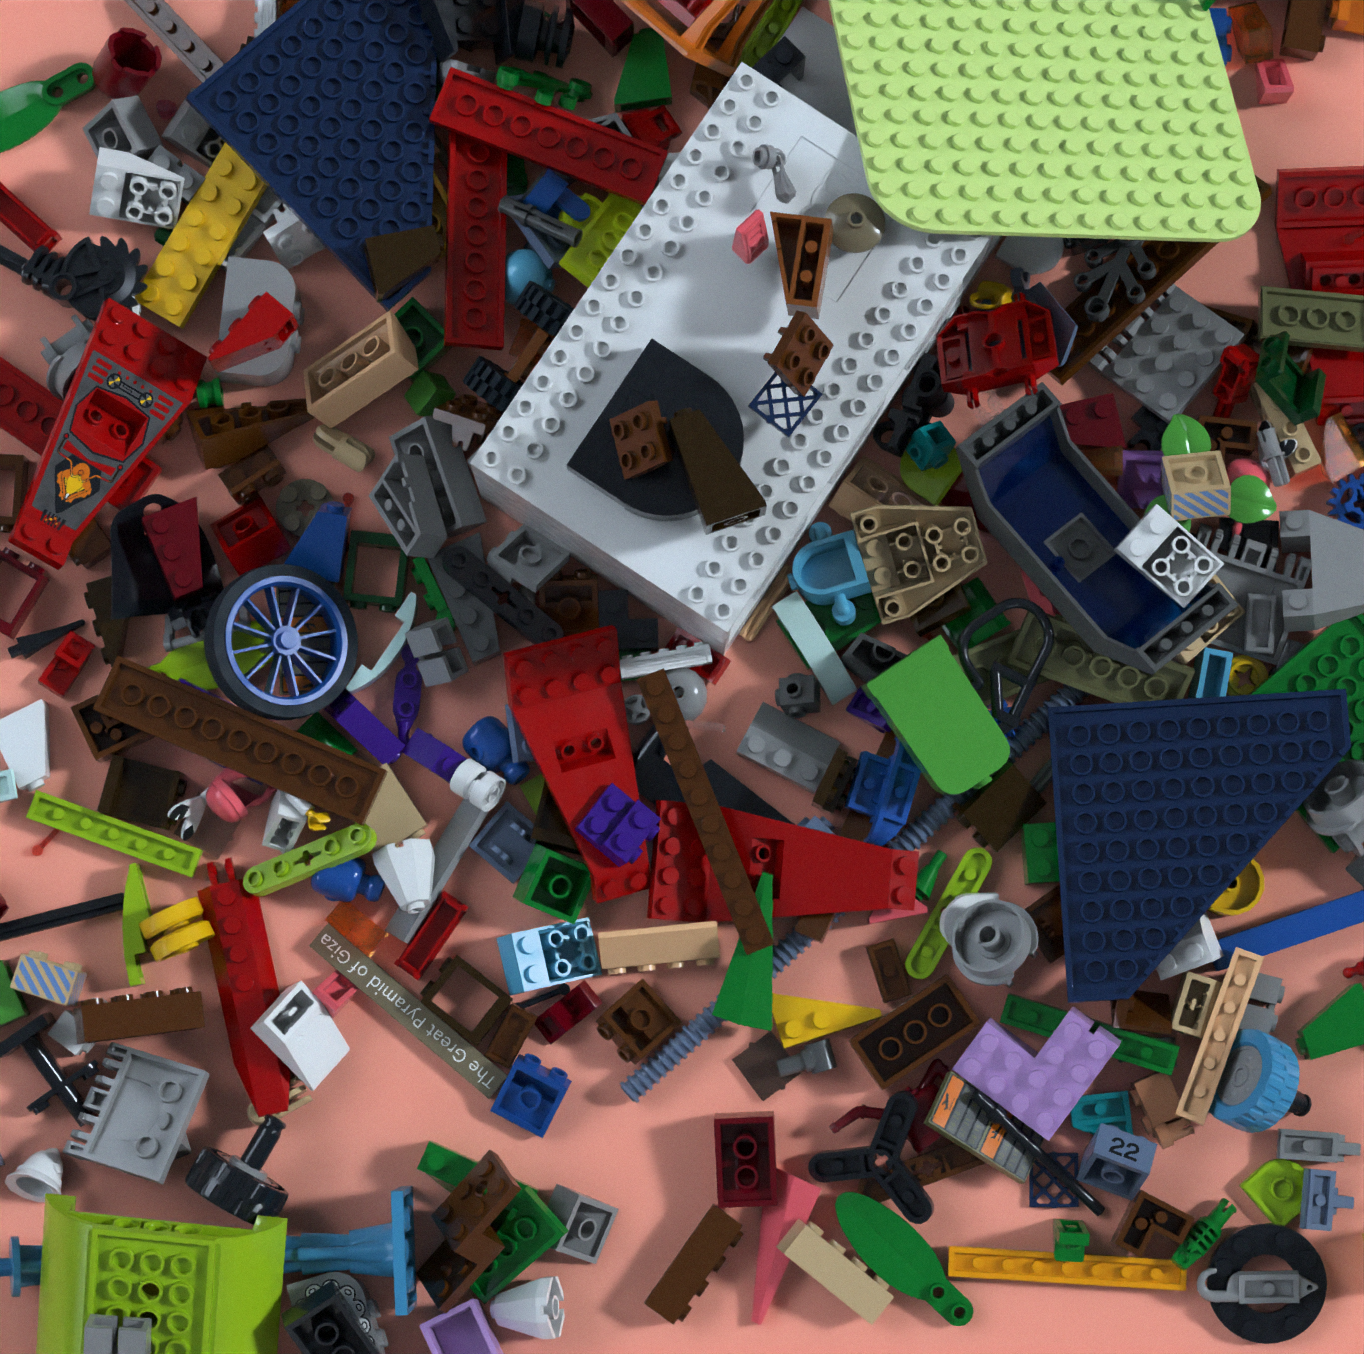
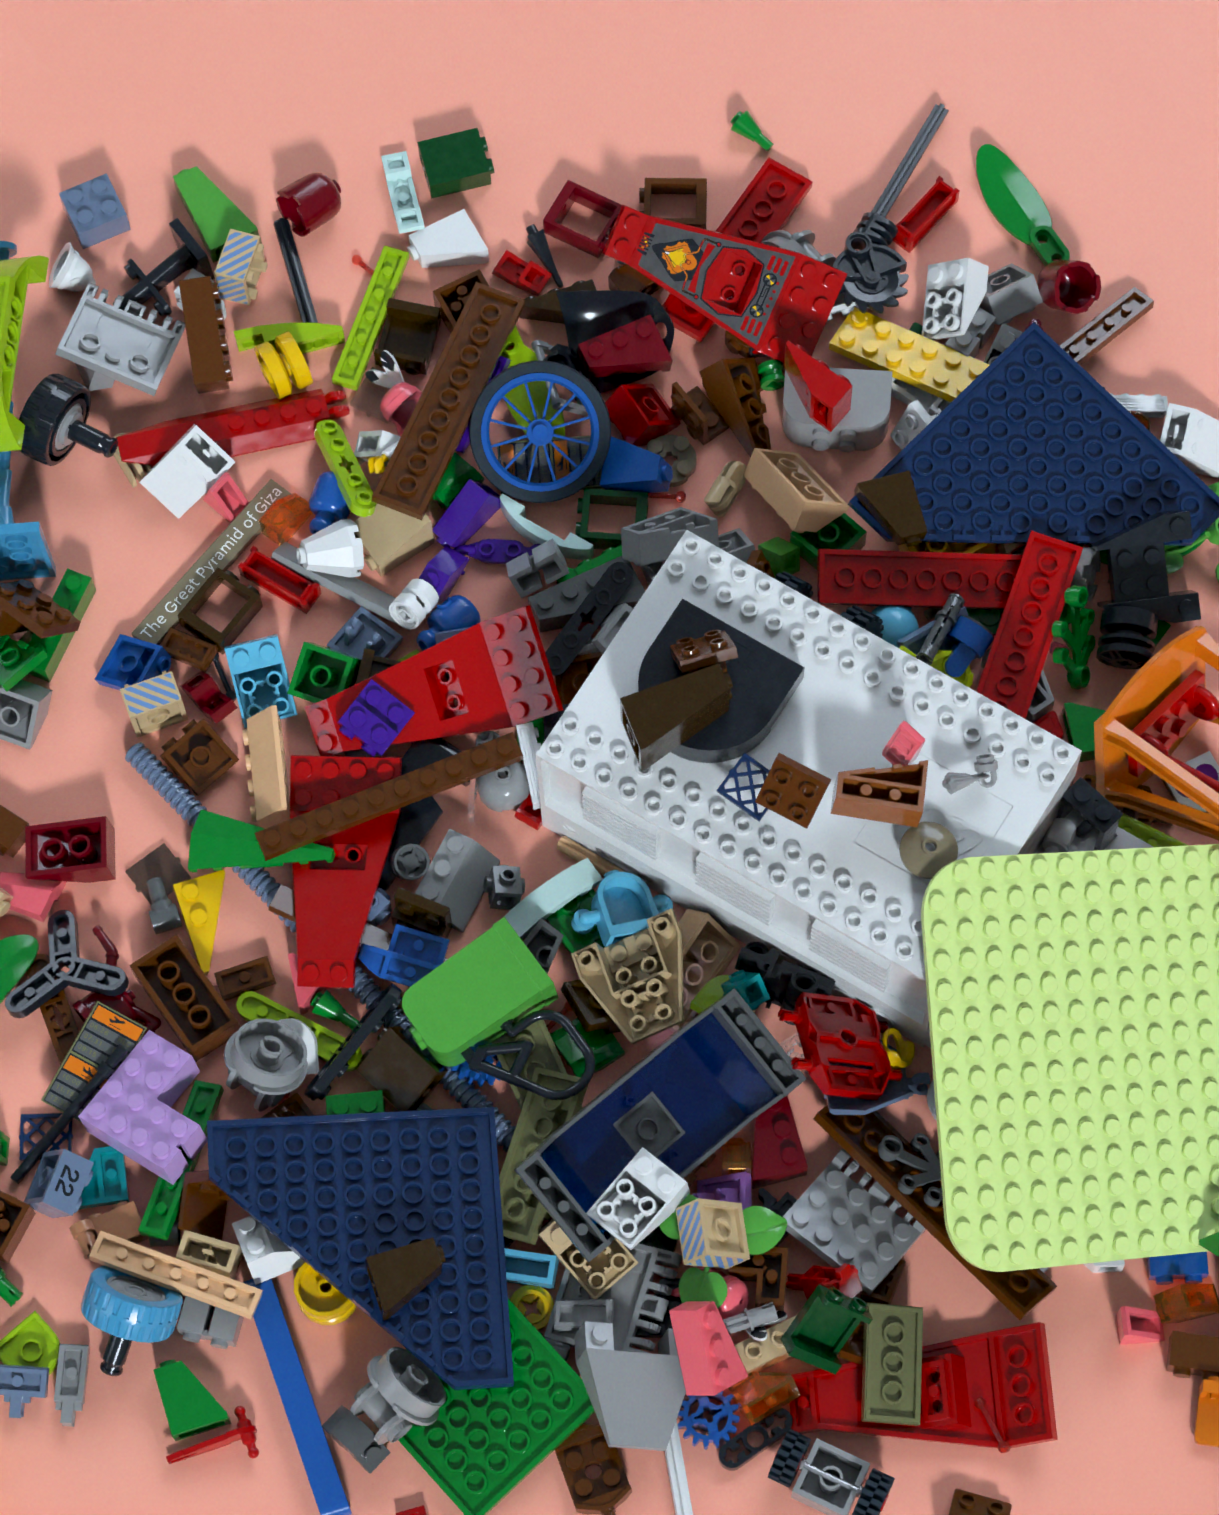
camera: 95 degrees right, 15 degrees down
none -> tan container [120,671,189,738]
none -> black piece [304,983,402,1101]
none -> dark brown slope [366,1237,446,1320]
none -> dark grey wheel [389,844,430,881]
none -> coral wedge [669,1301,748,1396]

